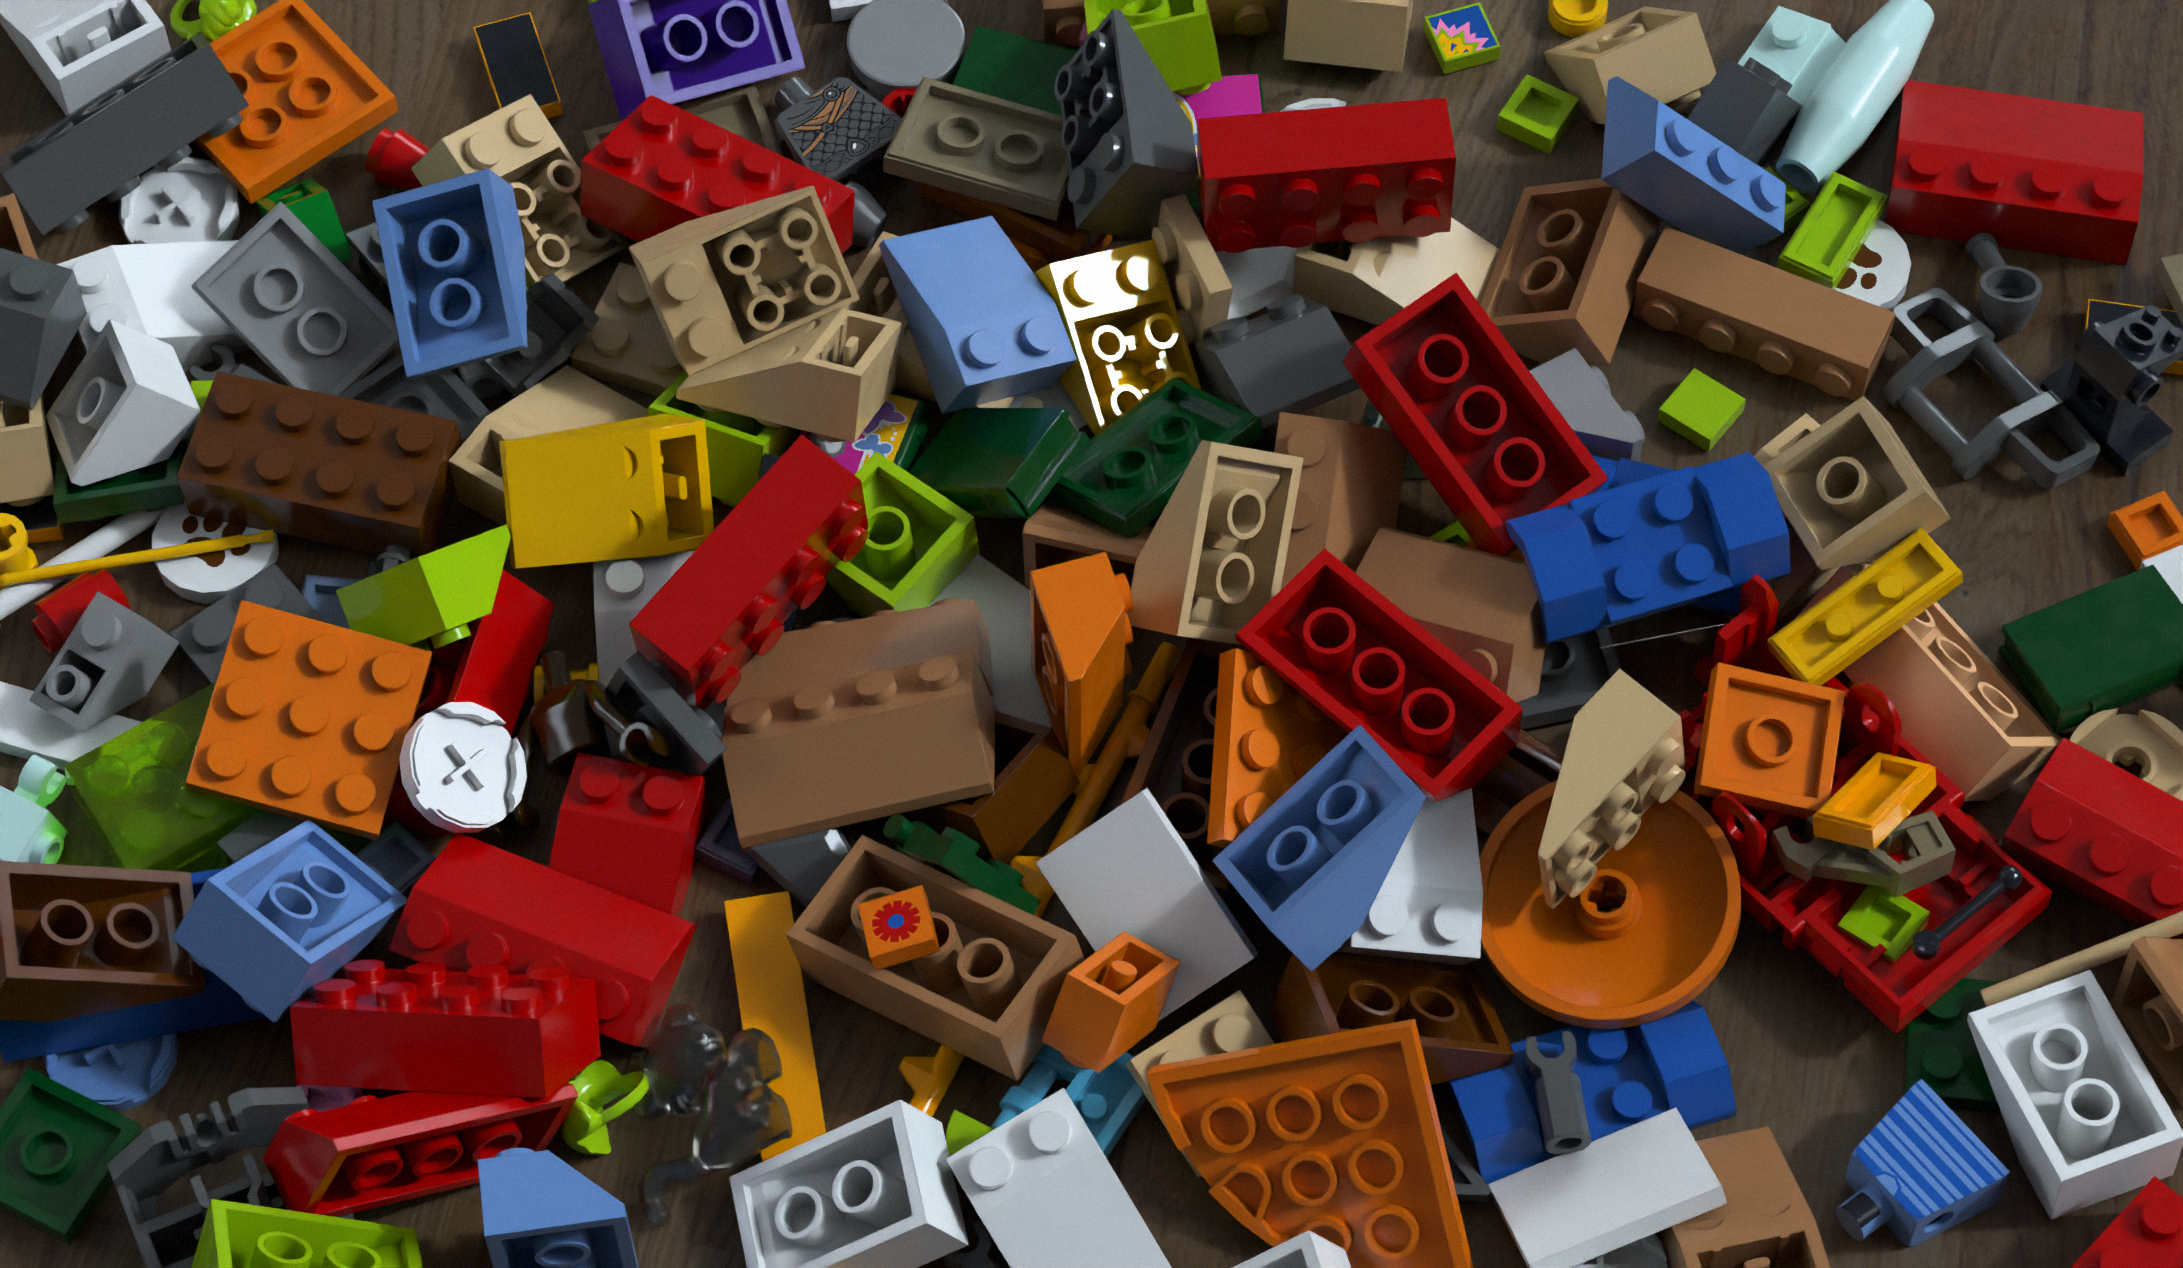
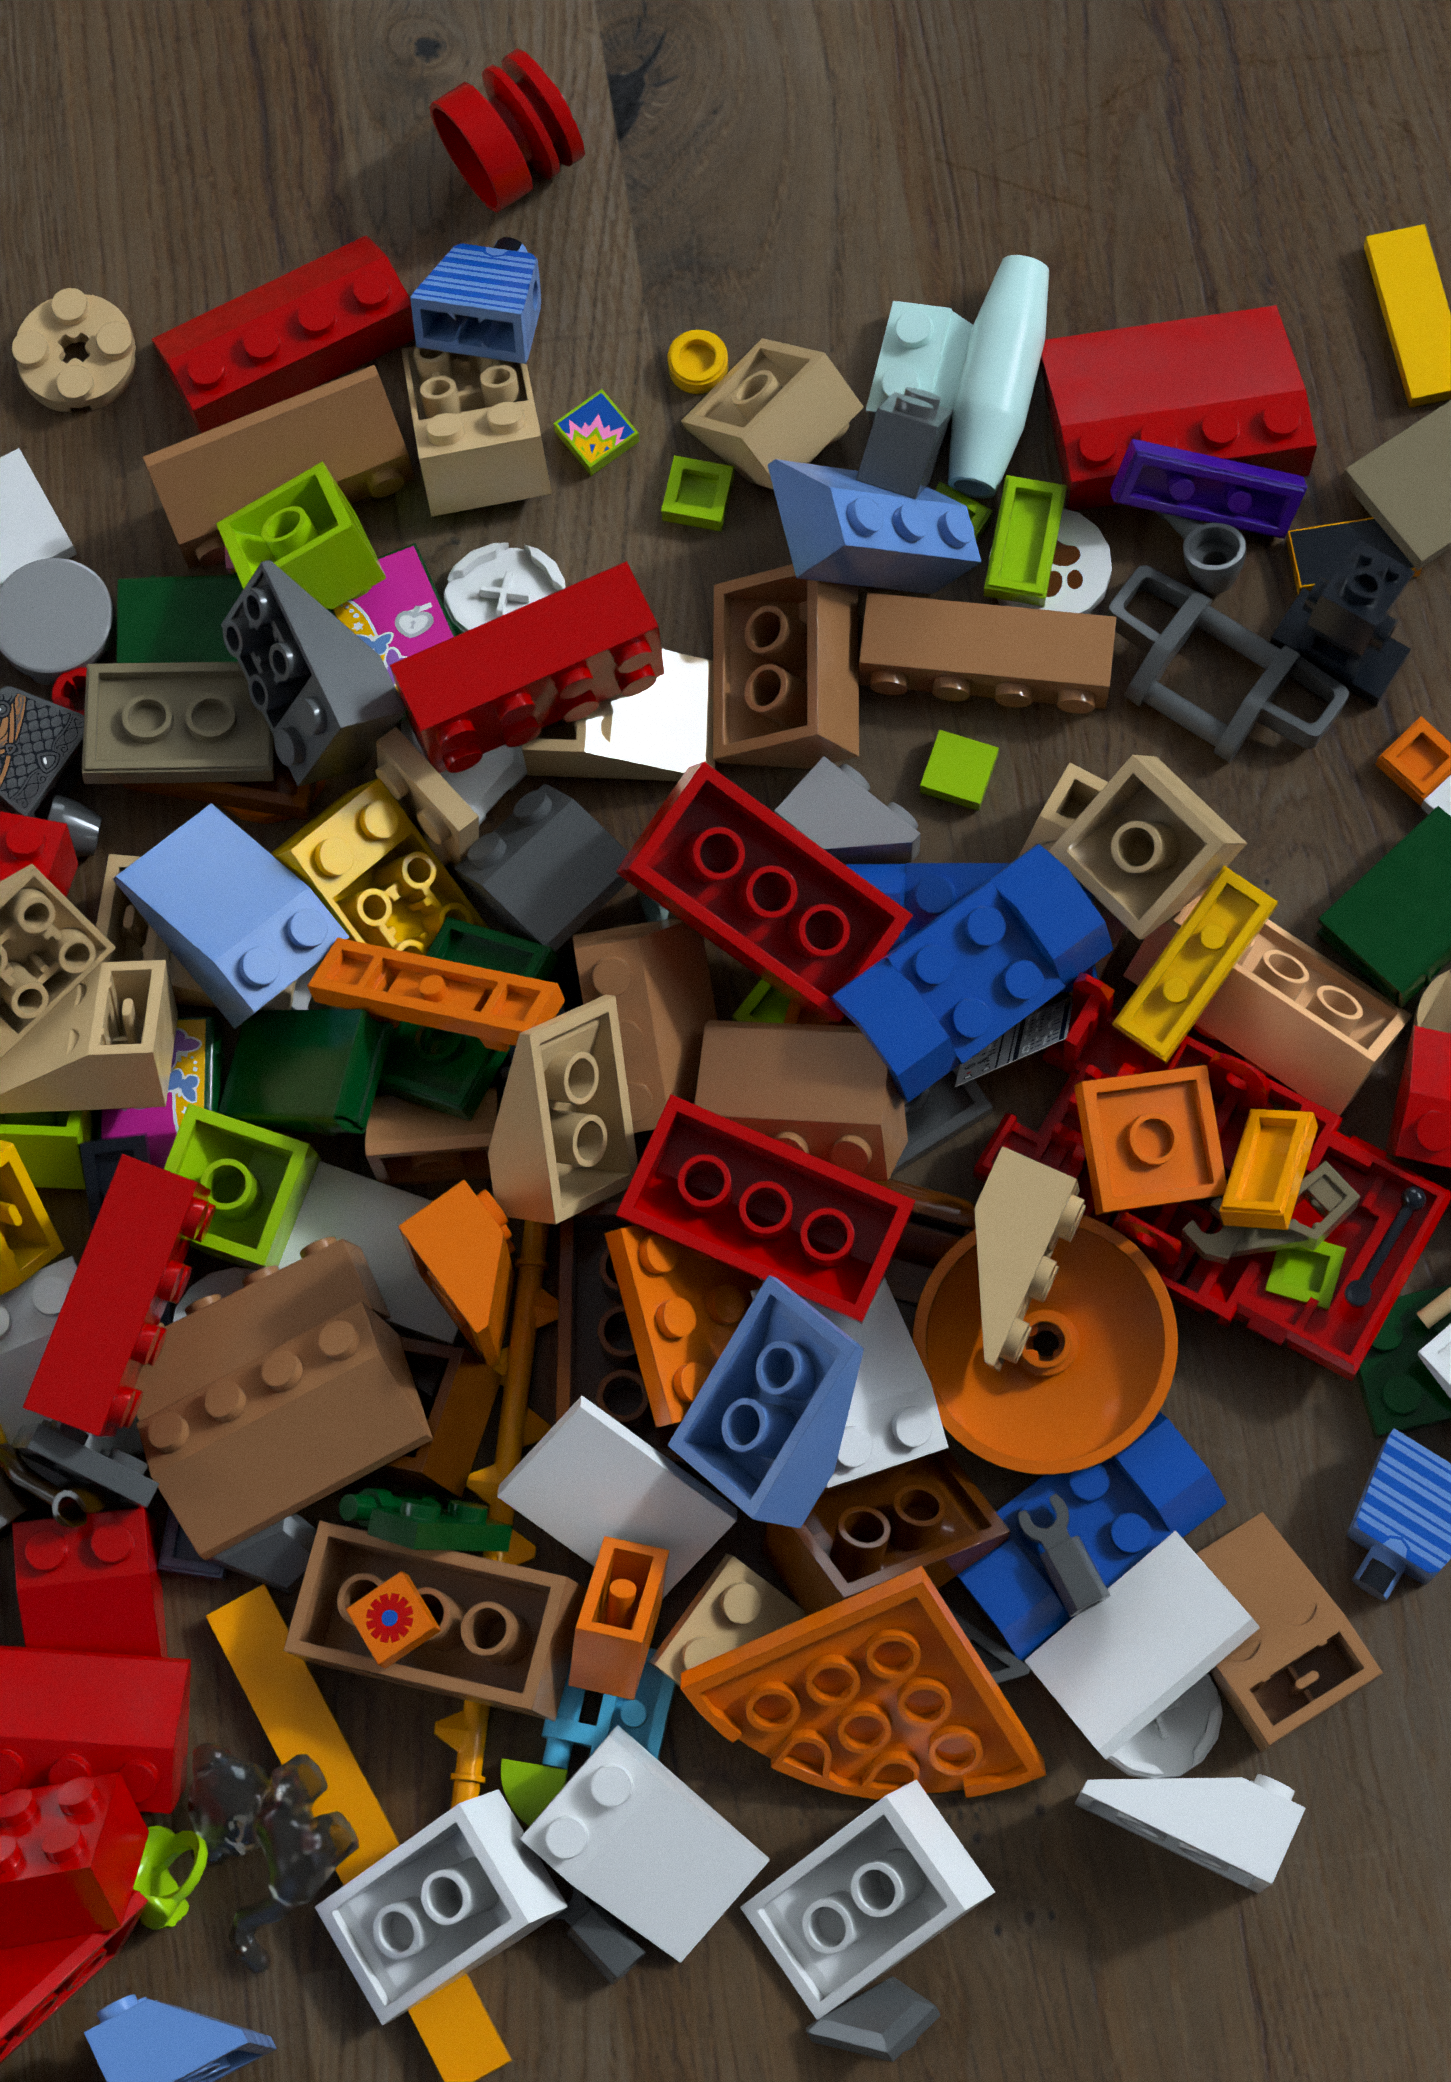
camera: 15 degrees left, 15 degrees up
none -> orange hinge [307,937,565,1052]
none -> dark purple tile [1110,439,1308,539]

